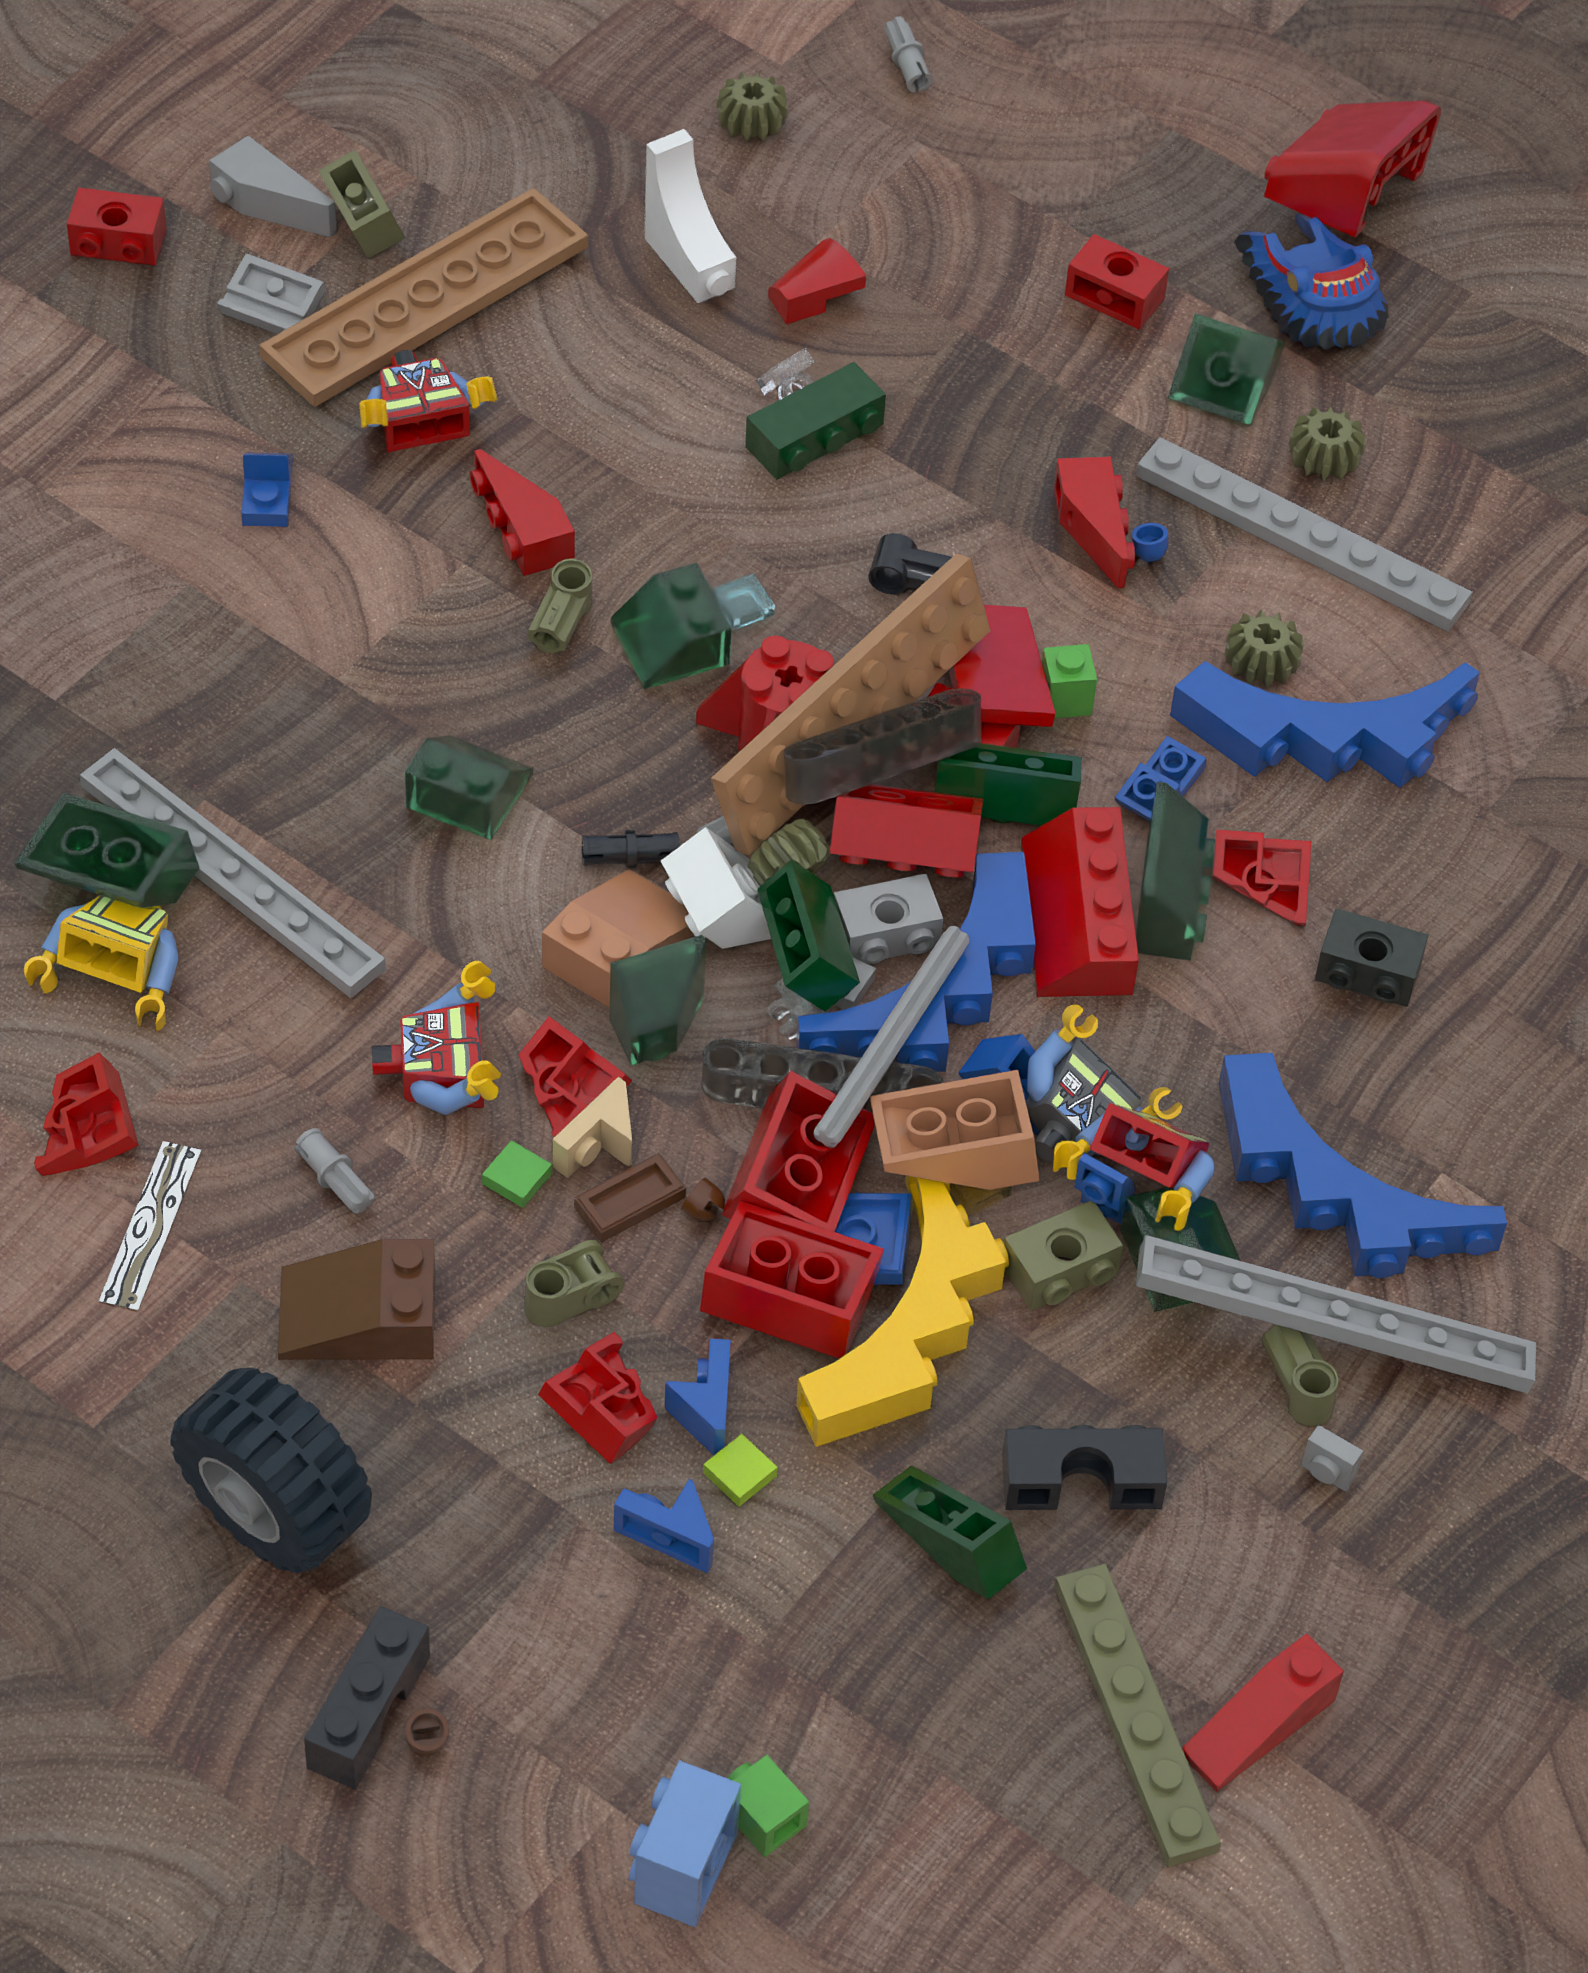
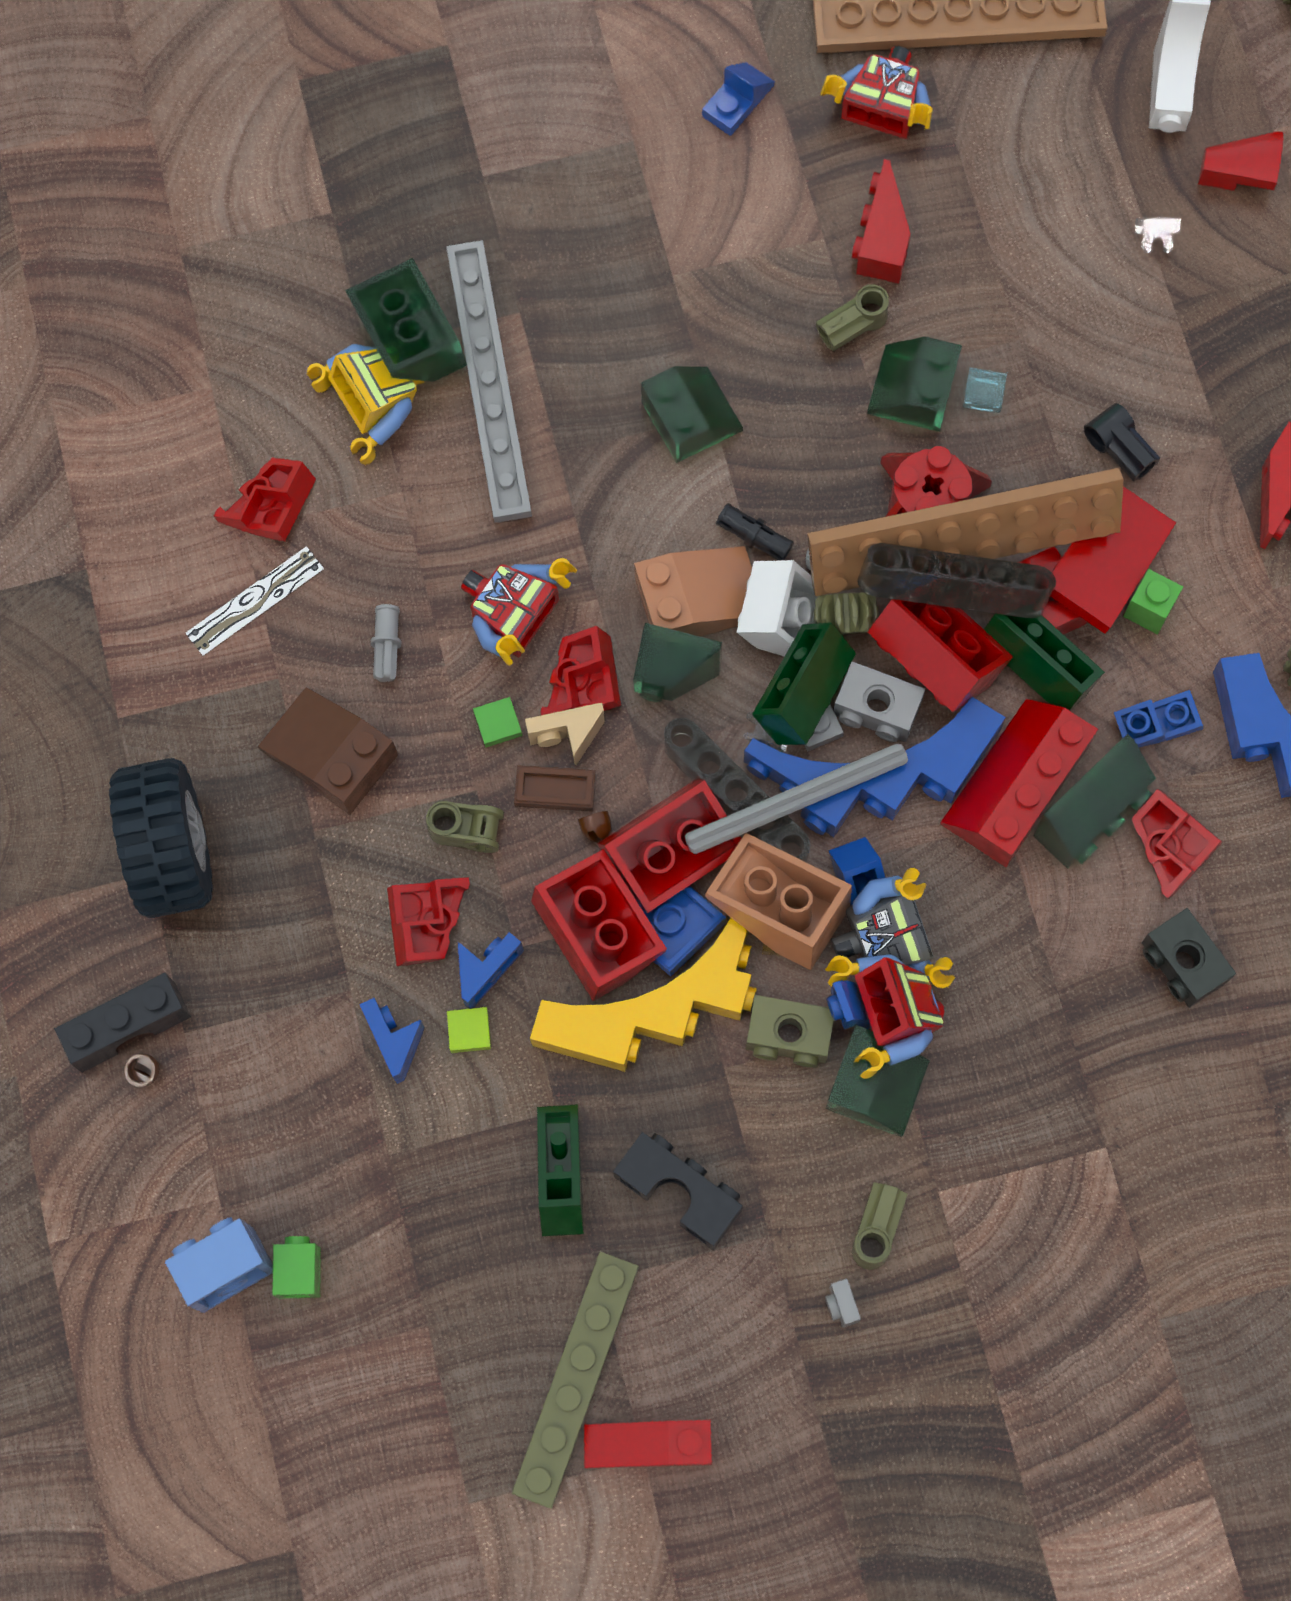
camera: 45 degrees right, 20 degrees up
dark green brick [745,362,886,480] -> none
light grey plate [1136,1235,1536,1393] -> none
blue arch [1218,1053,1507,1278] -> none

